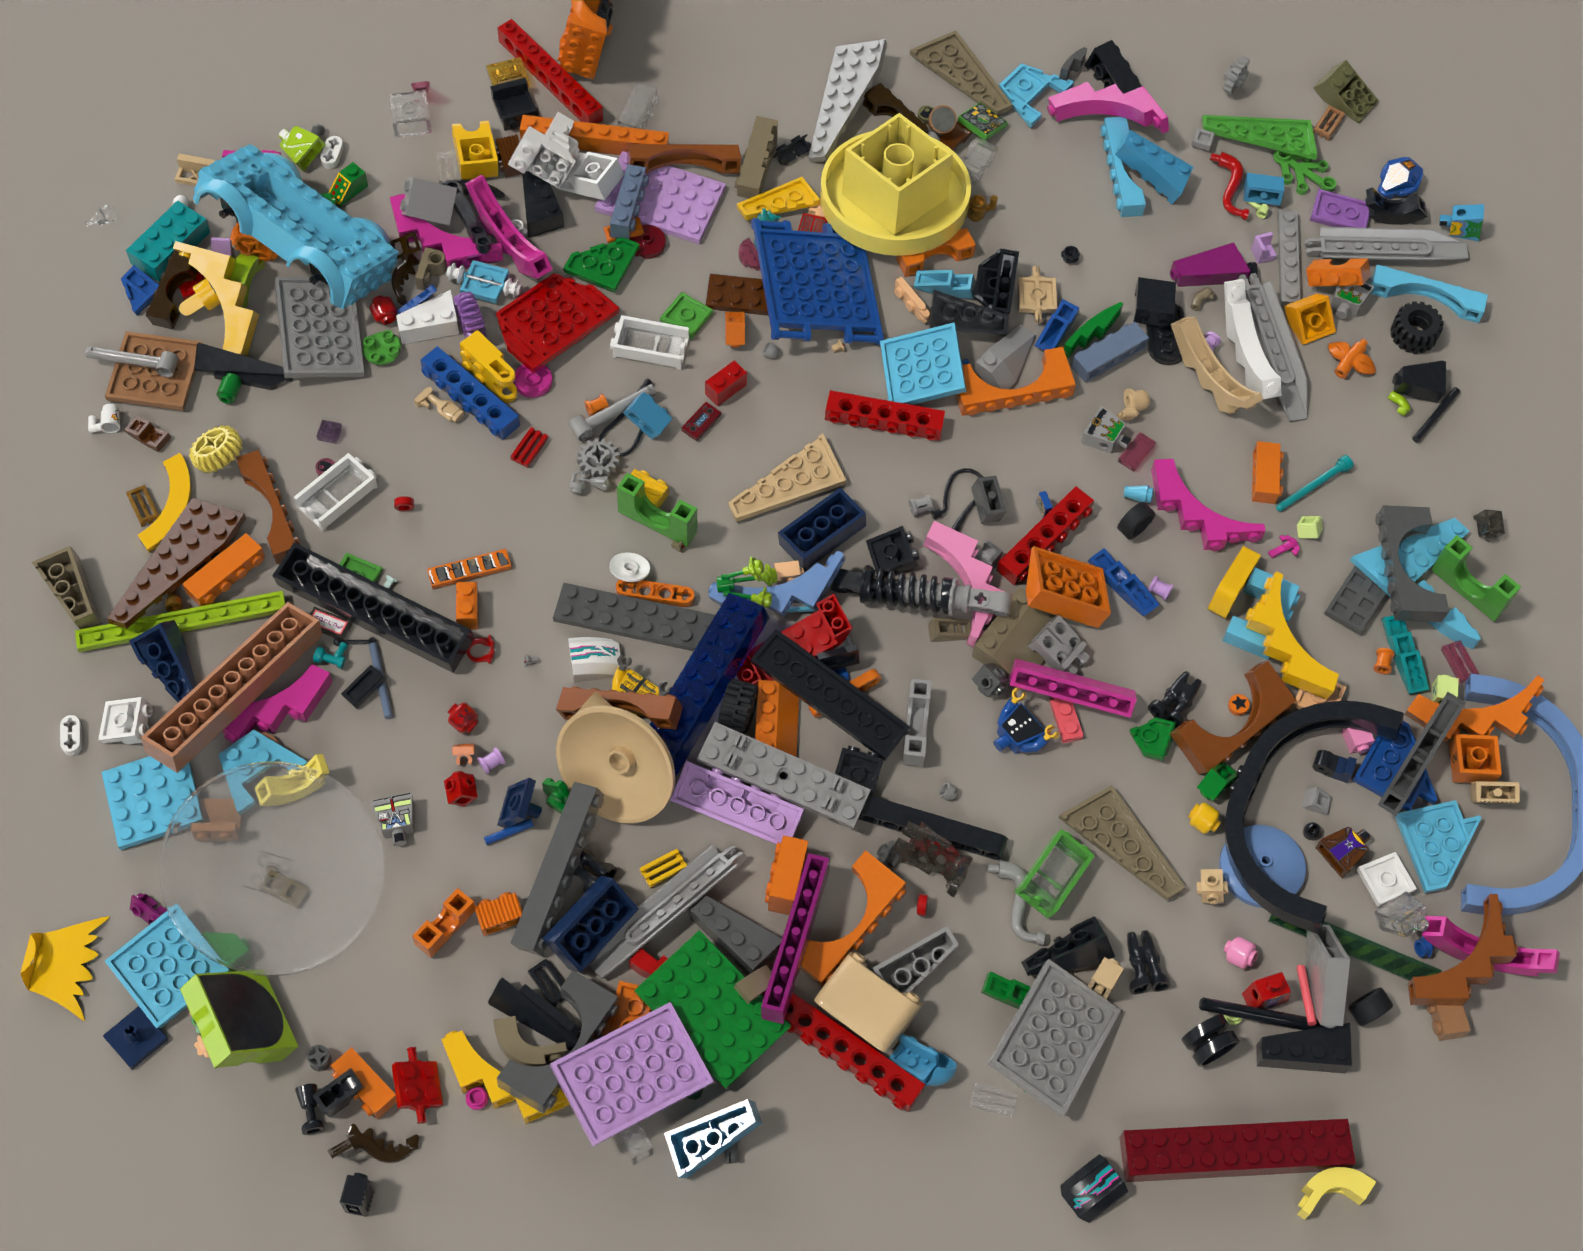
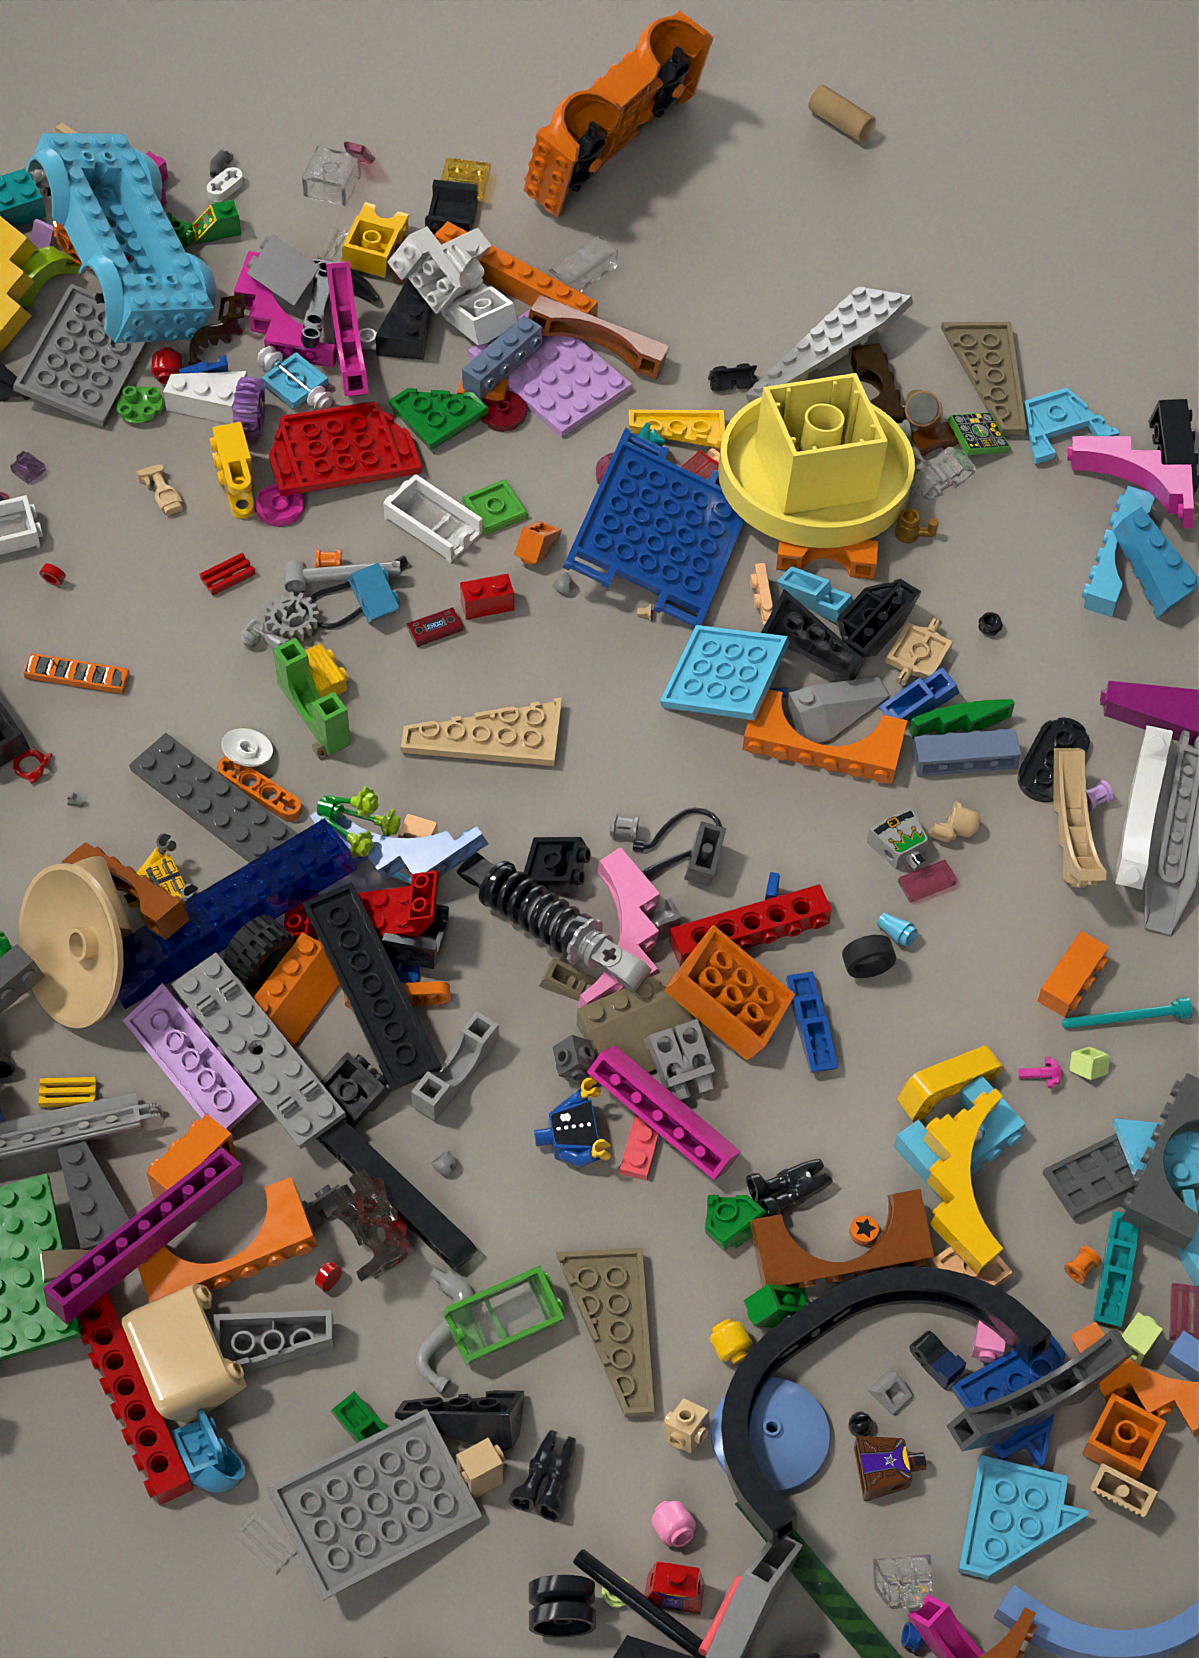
camera: 30 degrees right, 5 degrees down
lime torso [279,126,326,172] -> none
dark tan plate [415,247,447,290] -> none
blue brick [420,346,520,440] -> none
orange brick [456,582,479,630] -> none
red brick [497,19,603,124] -> none
white slope [568,637,621,682] -> none
reddish brown plate [705,274,769,316] -> none
dark tan wedge [735,116,778,199] -> none
dark blue brick [778,487,866,571] -> none
red brick [825,390,945,441] -> none
dark grey slope [1059,47,1088,81] -> none
black panel [1133,277,1176,327] -> none
lavender bush [1148,576,1174,601] -> none
dark pink arch [1151,459,1266,551] -> none
dark tan arm [1191,287,1215,311] -> none
white plate [1357,852,1417,907] -> none

